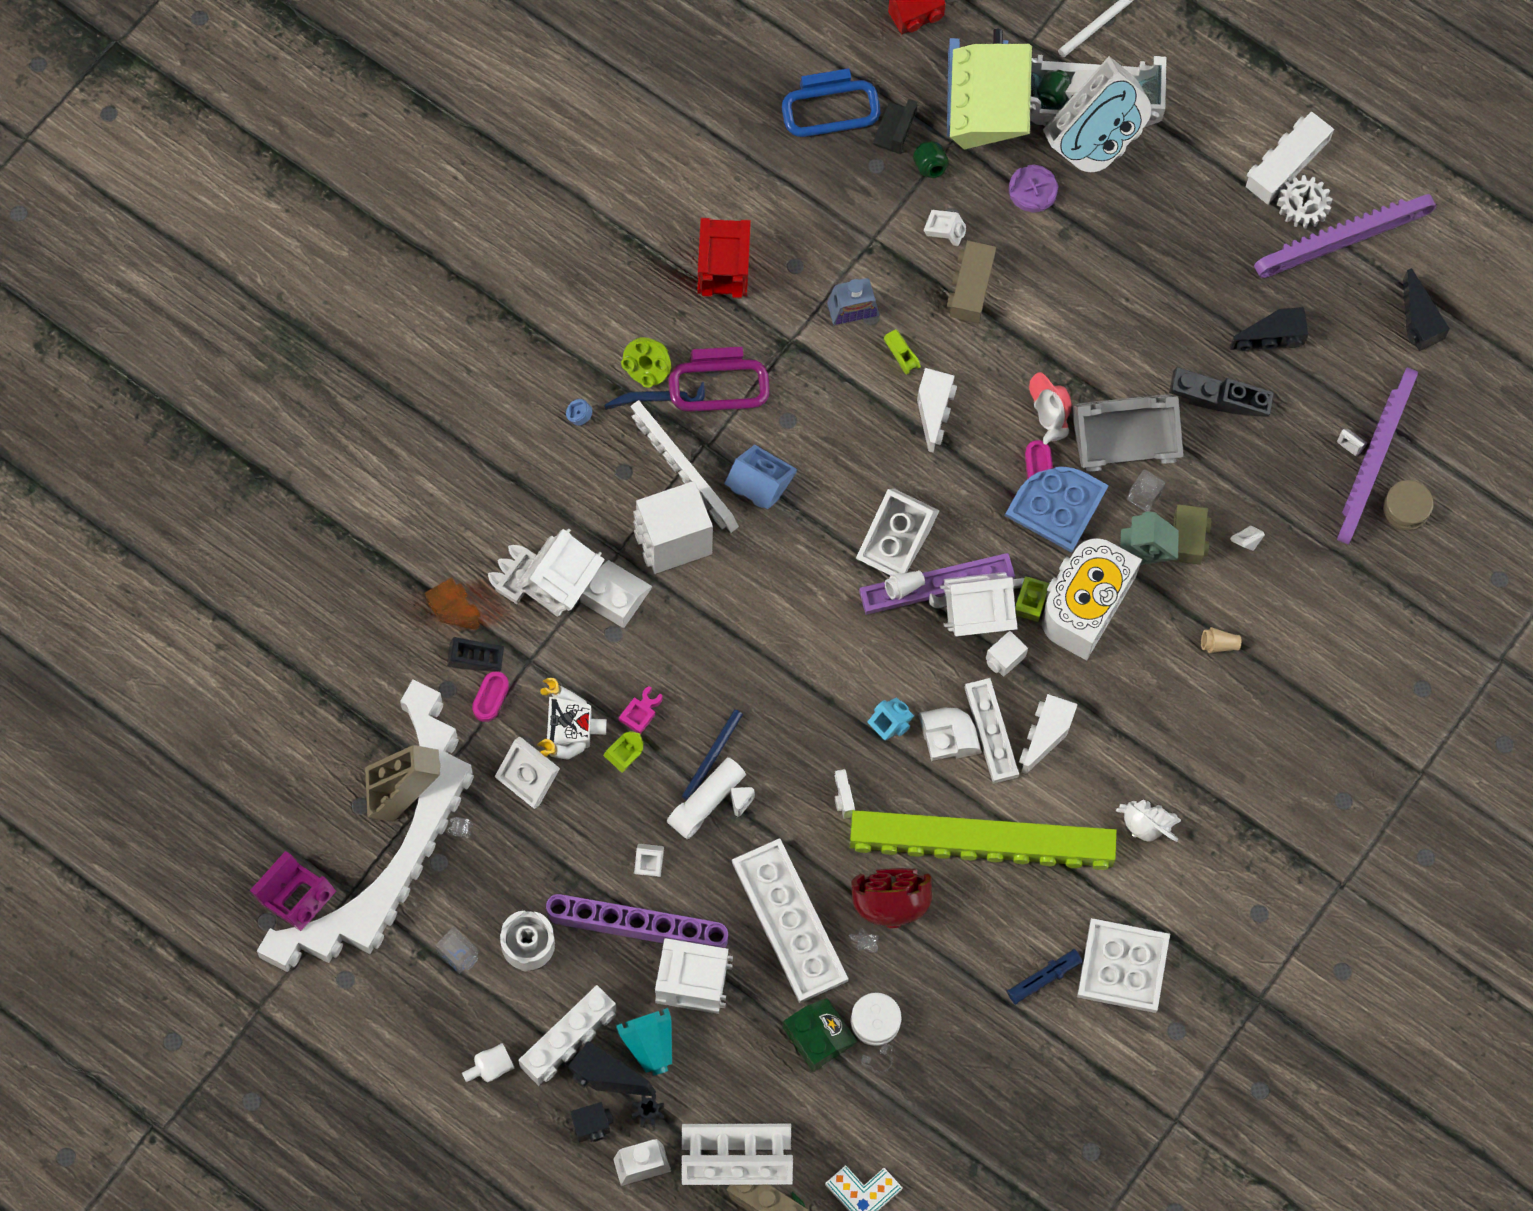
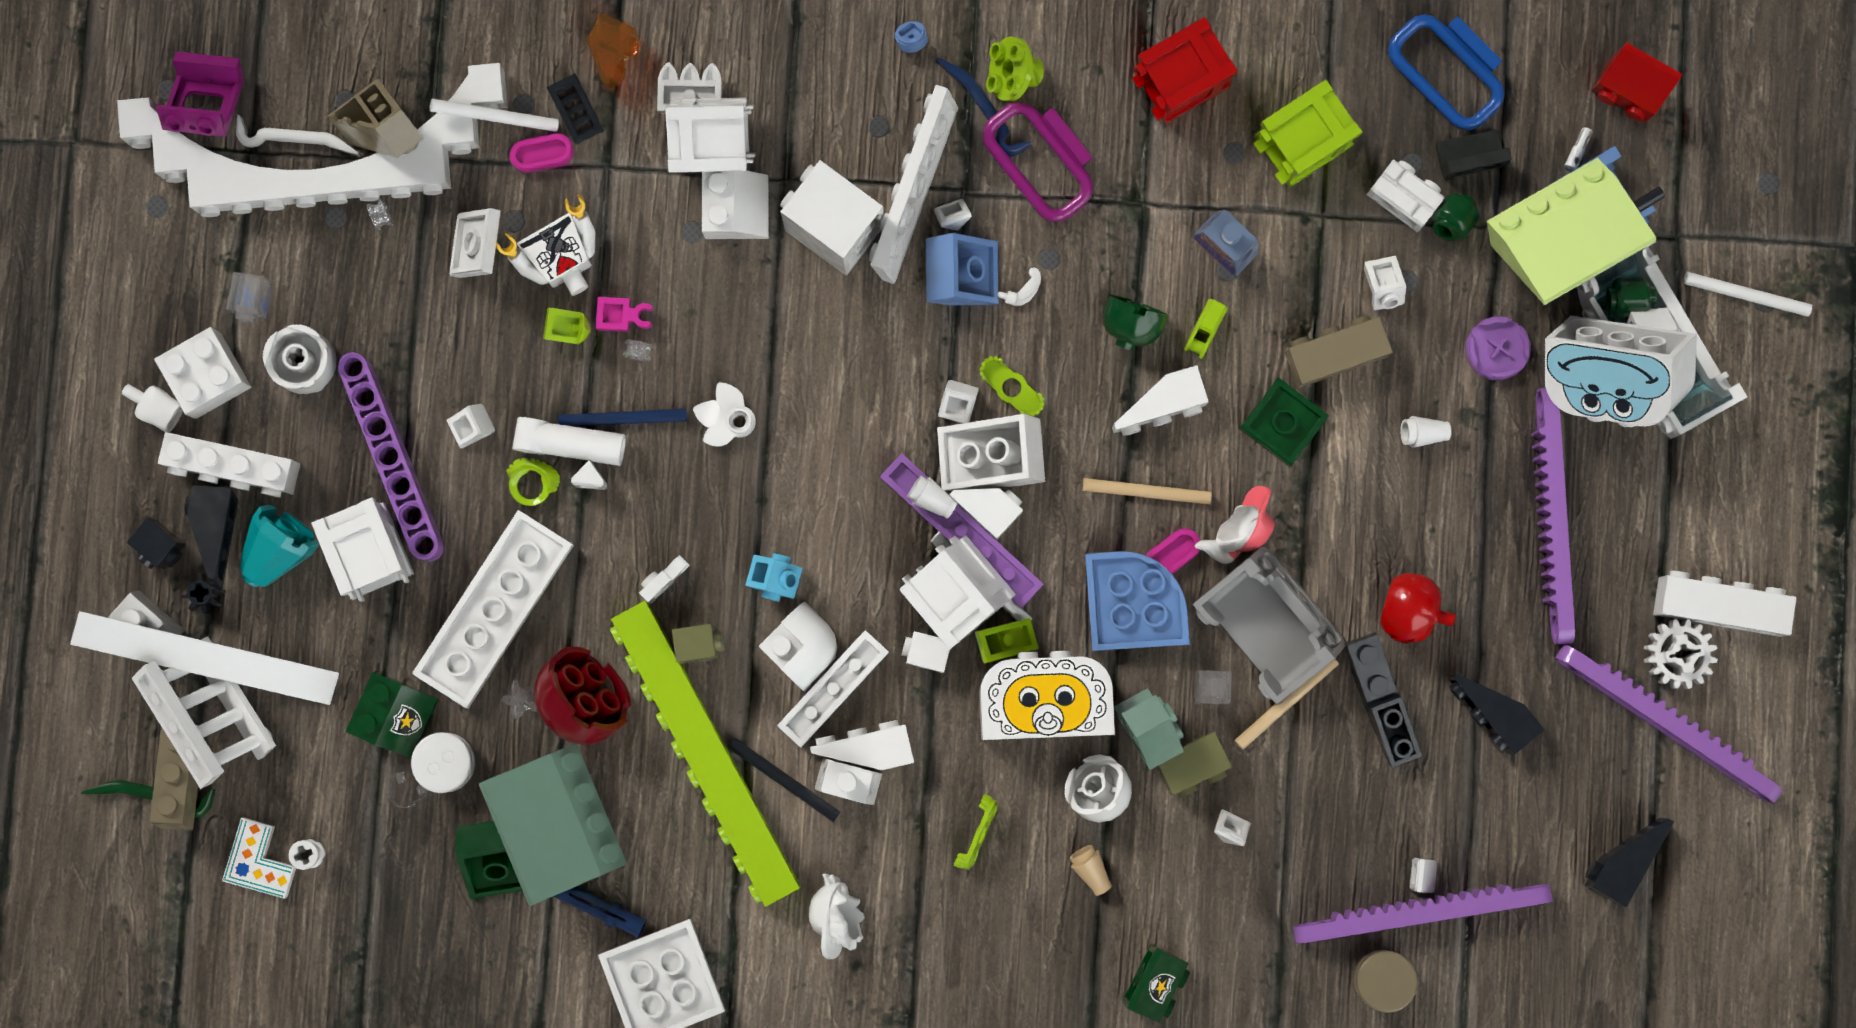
camera: 60 degrees right, 15 degrees up
none -> white sticker [70,611,339,705]
none -> white brick [154,327,252,419]
none -> white piece [236,115,361,157]
none -> white bush [289,839,325,870]
none -> white piece [430,99,559,132]
none -> dark green slope [455,821,523,899]
none -> sand green slope [479,744,627,907]
none -> lime piece [506,458,560,506]
none -> clear bush [622,340,654,362]
none -> olive brick [672,624,725,664]
none -> white plate [693,382,756,447]
none -> black bar [728,738,840,822]
none -> white torso [814,758,882,805]
none -> white slope [933,199,972,231]
none -> white slope [938,380,979,423]
none -> white slope [949,488,1023,541]
none -> lime piece [954,794,998,870]
none -> lime piece [980,356,1044,417]
none -> white piece [998,267,1041,306]
none -> white cylinder [1065,754,1132,823]
none -> tan piece [1082,478,1212,505]
none -> dark green cylinder [1102,294,1169,351]
none -> dark green slope [1122,943,1190,1023]
none -> tan piece [1234,659,1339,750]
none -> dark green tile [1239,377,1330,467]
none -> lime container [1253,79,1362,188]
none -> white brick [1366,159,1445,232]
none -> red piece [1380,573,1456,644]
none -> white cone [1400,416,1451,448]
none -> medium lavender gear [1531,388,1575,645]
none -> white pin [1564,127,1593,171]

